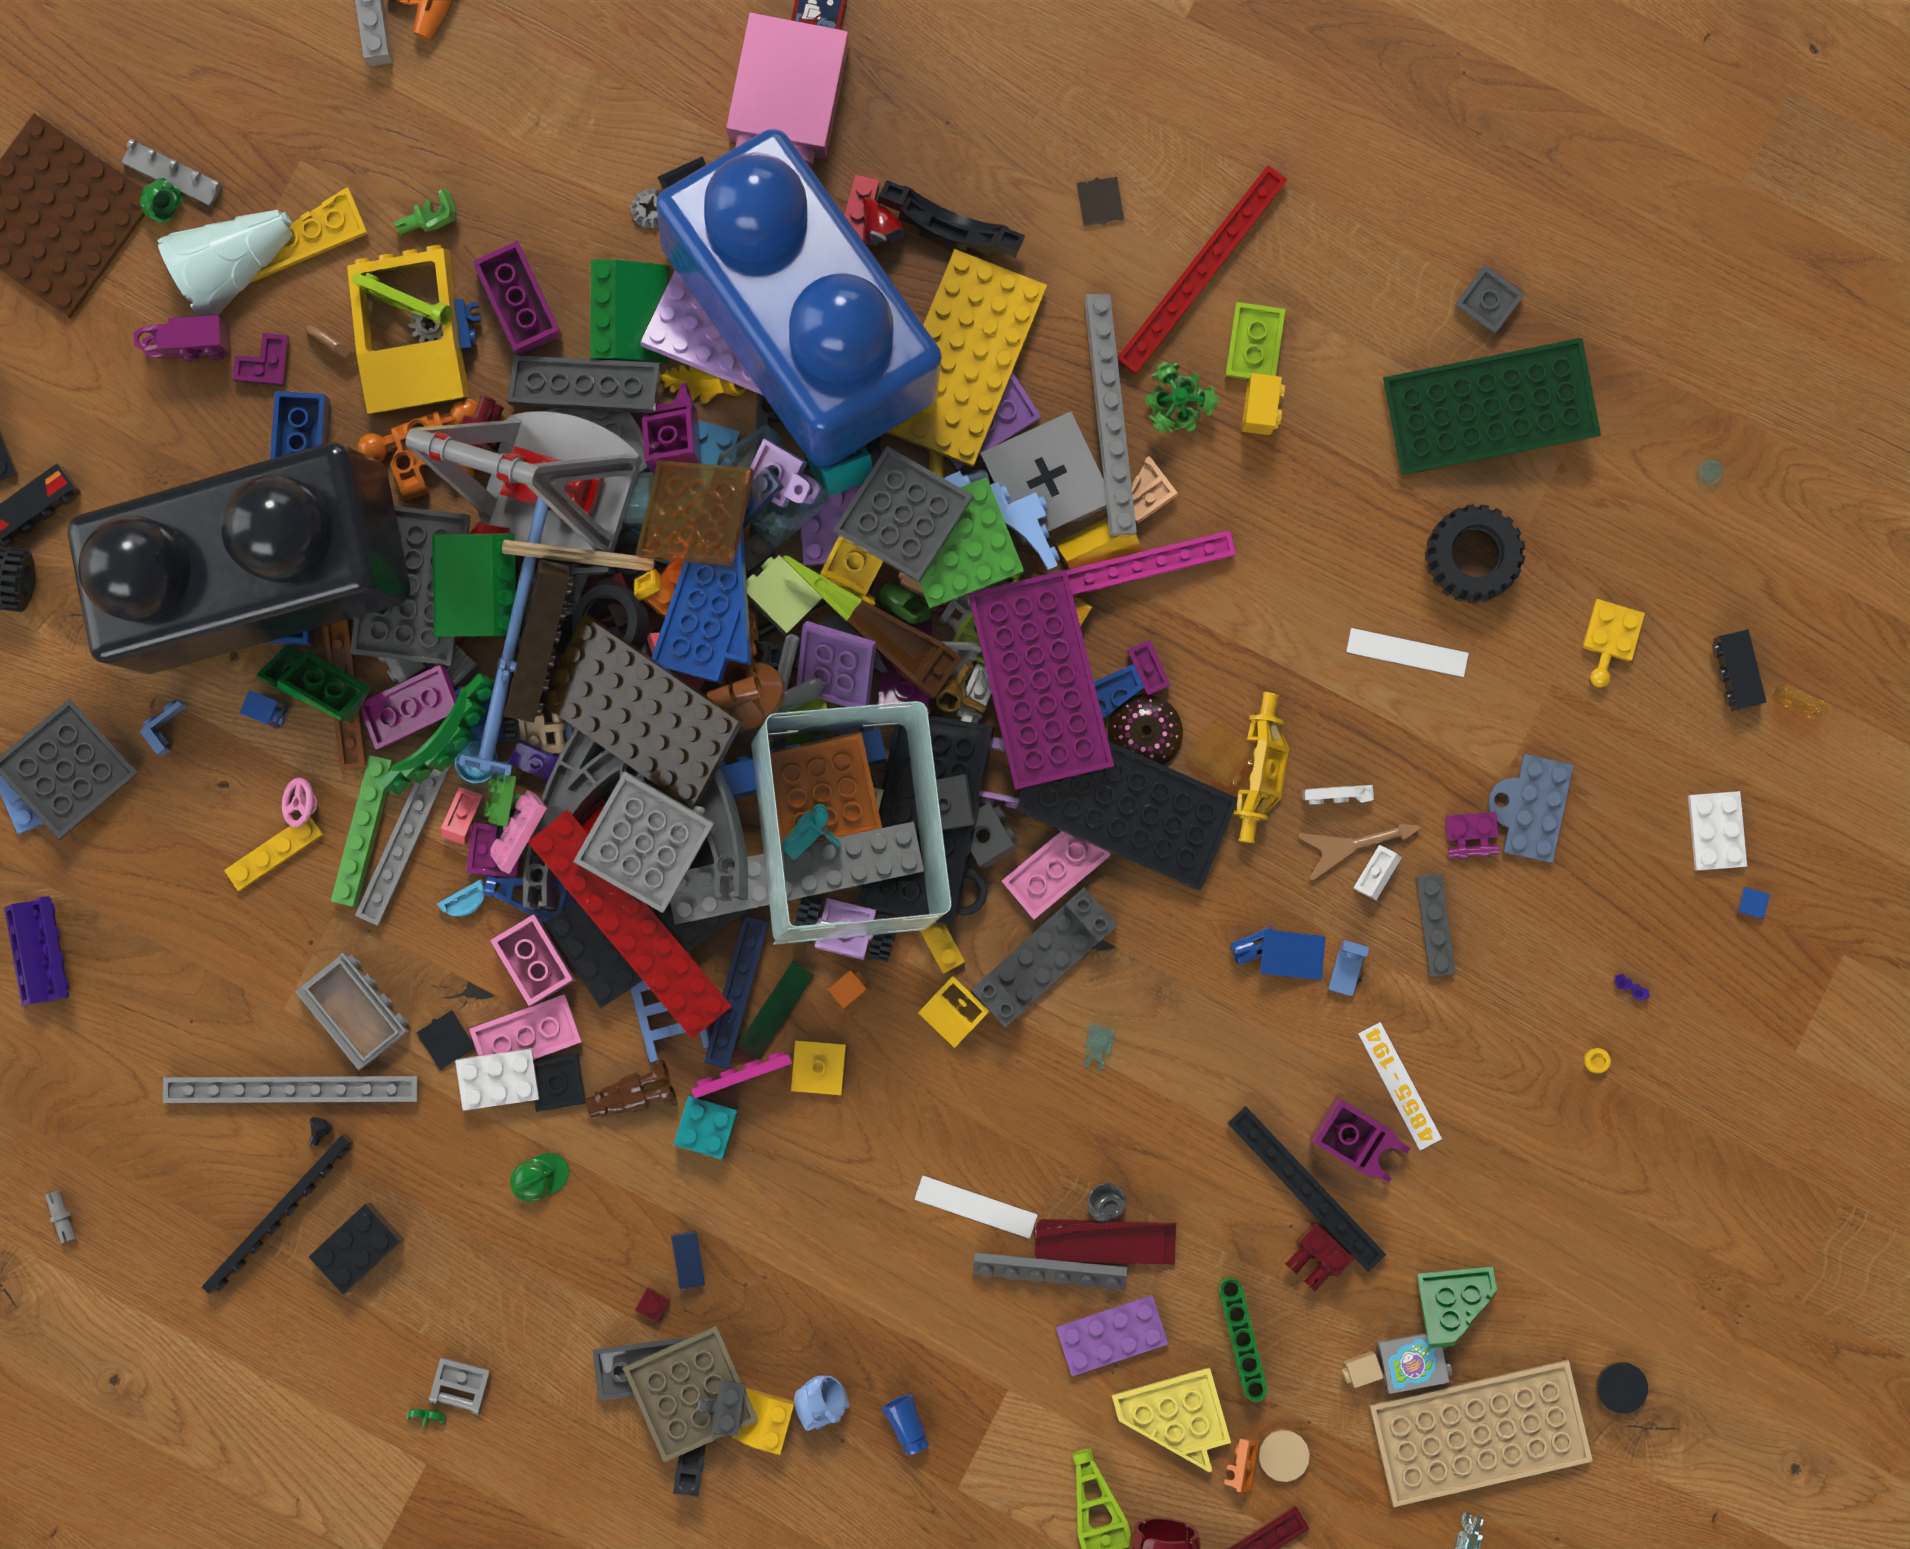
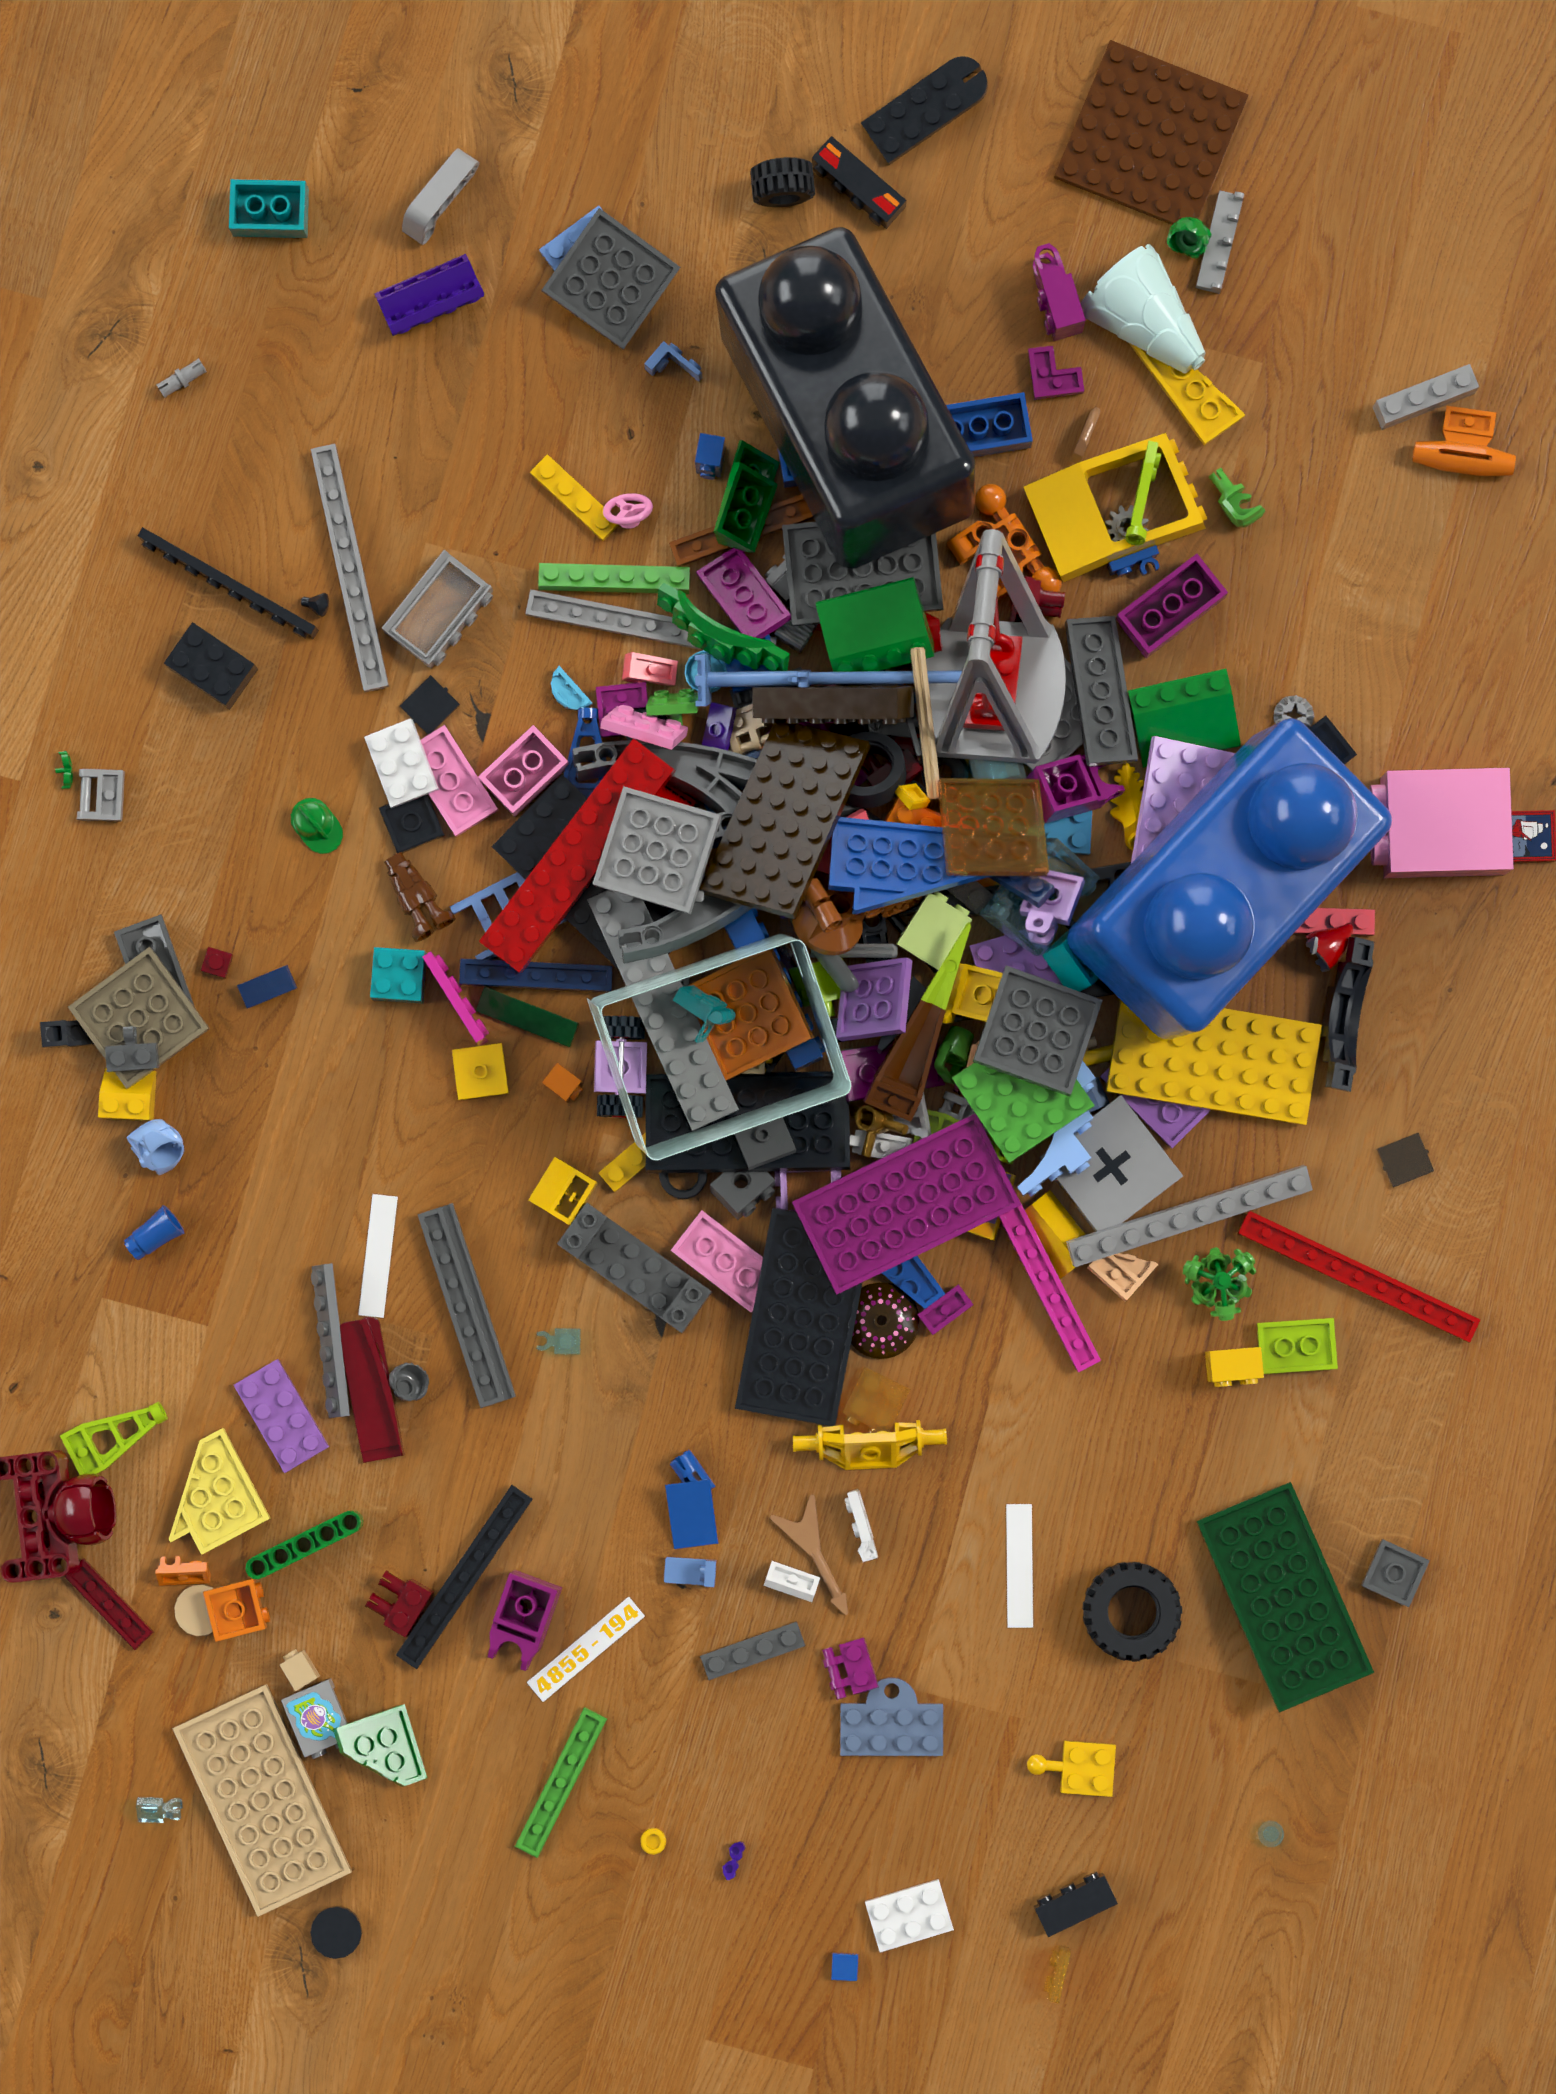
camera: 85 degrees right, 0 degrees up
none -> orange plate [203,1578,270,1642]
none -> dark grey plate [418,1203,516,1408]
none -> bright green tile [515,1707,607,1858]

